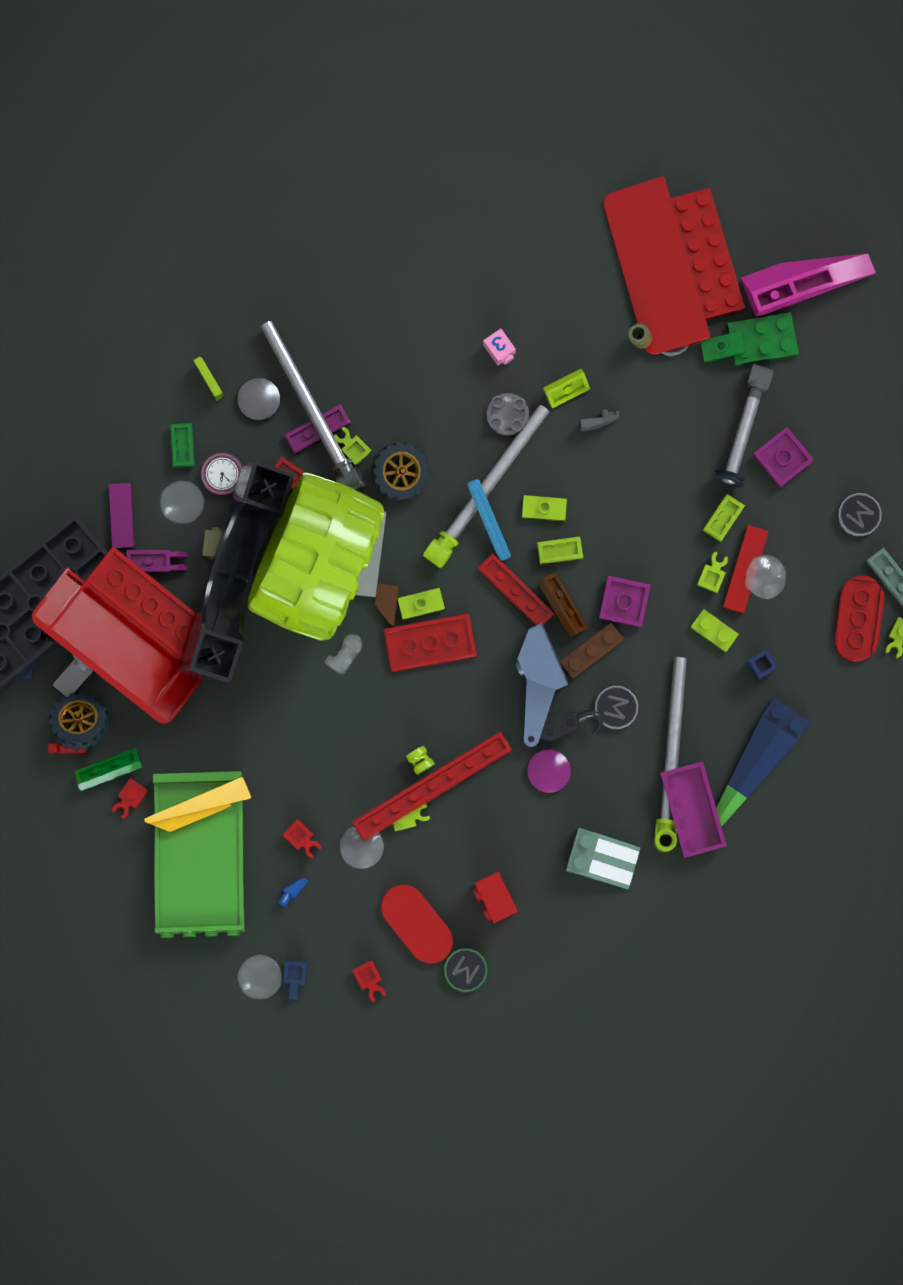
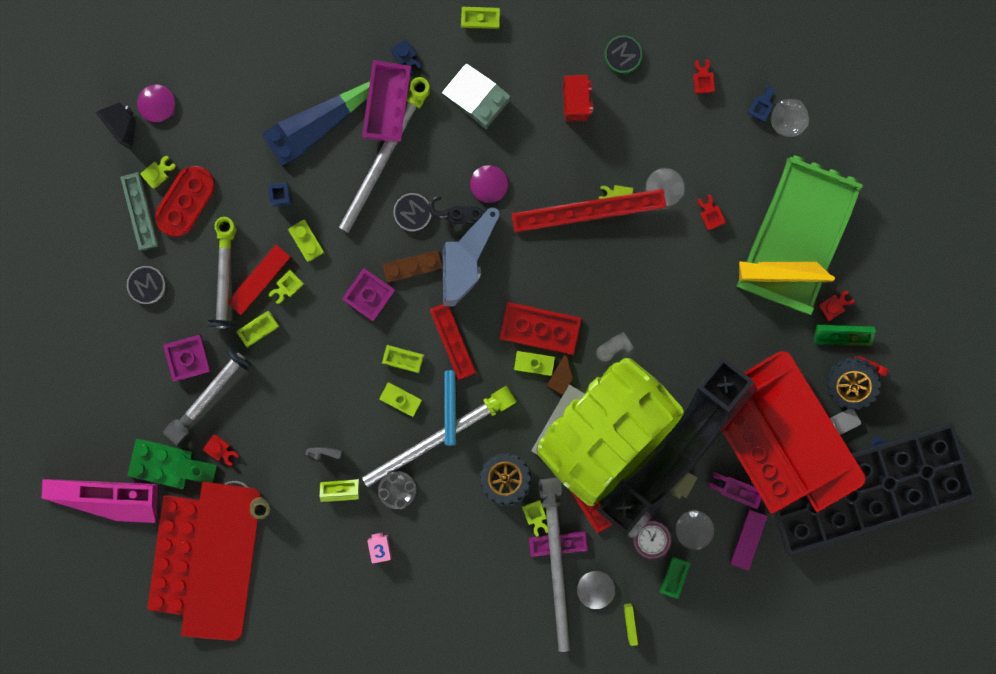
camera: 150 degrees left, 5 degrees up
blue bar [278,878,308,907] -> none
red tile [381,885,453,963] -> none
lime wheel [405,745,435,775] -> none
reddish brown plate [537,573,588,638] -> none
clear dish [745,555,786,599] -> none
none -> red plate [203,434,240,466]
none -> piece [207,217,237,329]
none -> dark blue plate [390,39,421,75]
none -> lime plate [461,7,500,29]

